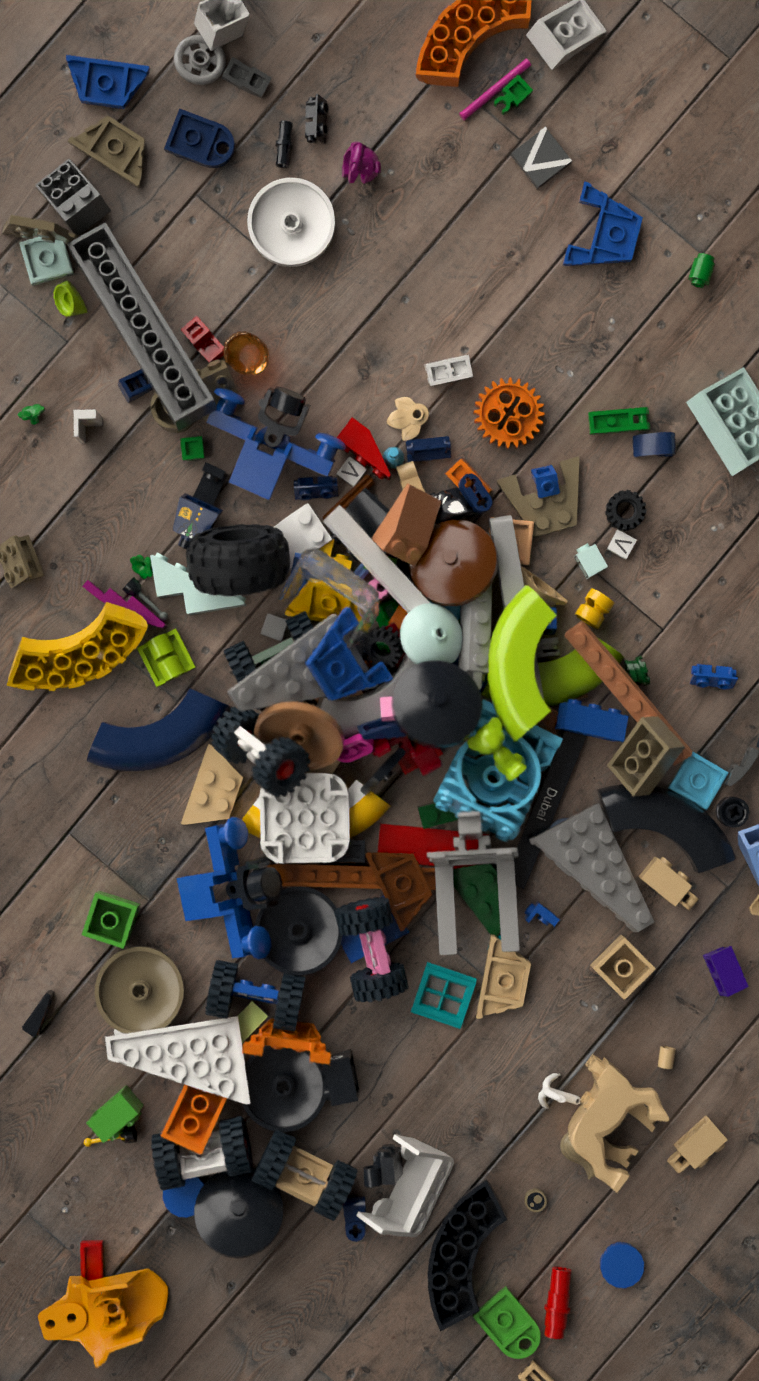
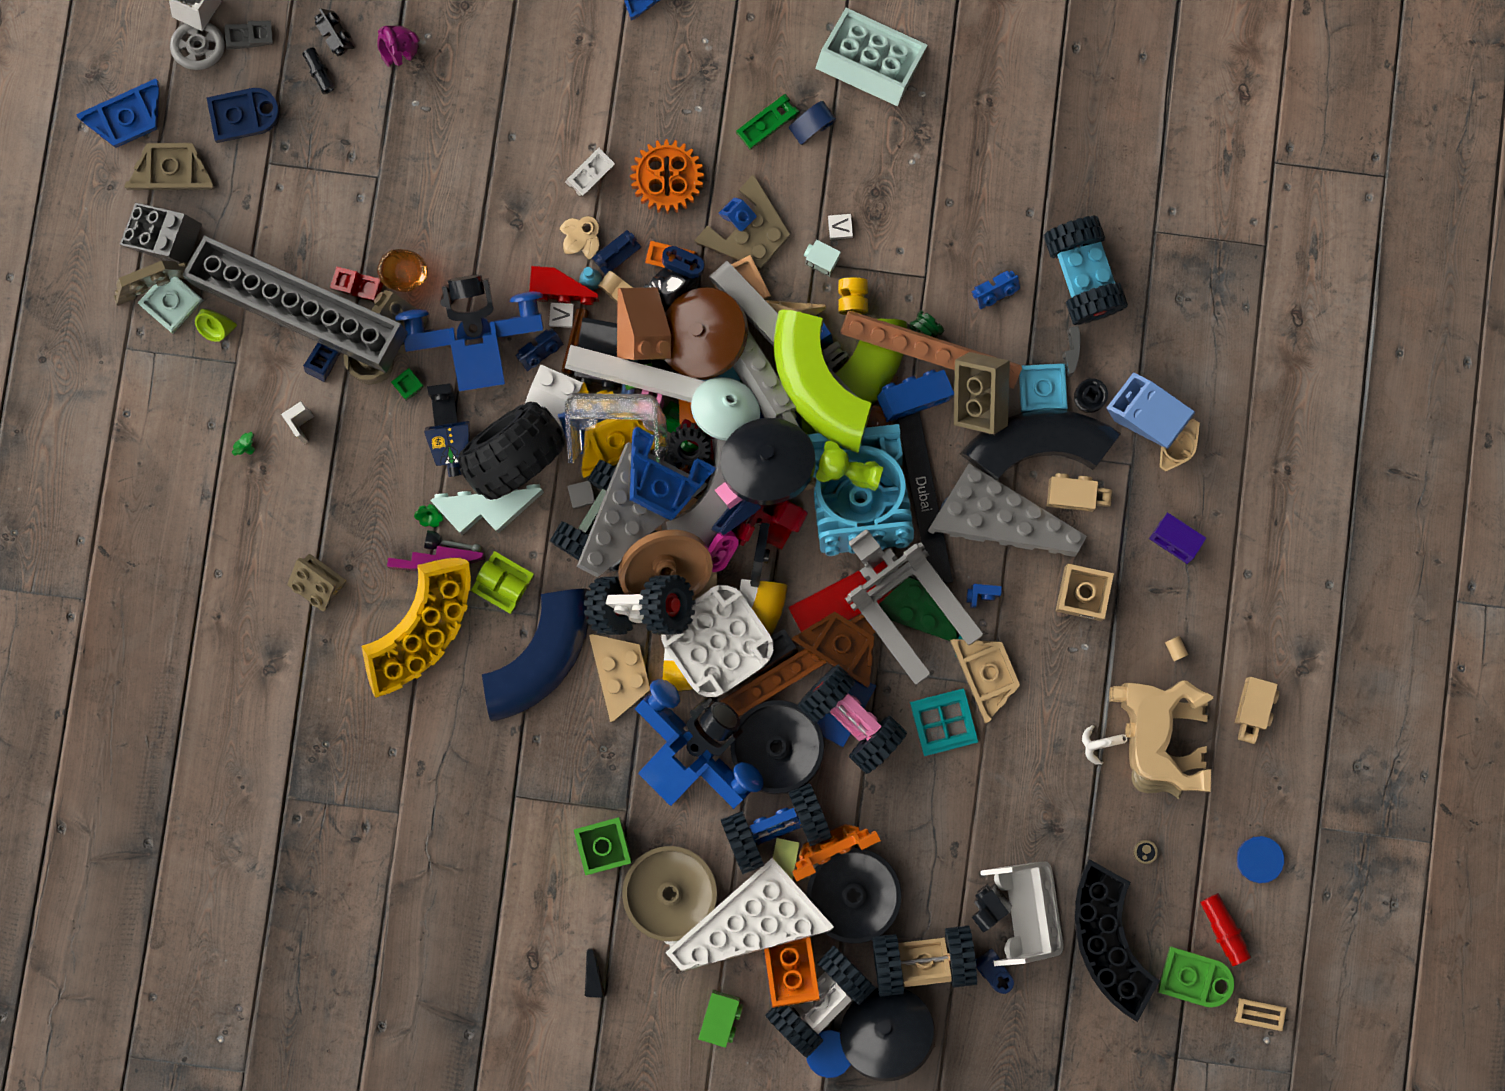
camera: 30 degrees left, 5 degrees down
black hinge [84,1124,137,1147] -> none
white dish [247,178,335,267] -> none
black slope [320,1049,360,1106] -> none
dark green brick [417,802,458,829] -> none
black tyre [605,490,647,531] -> none

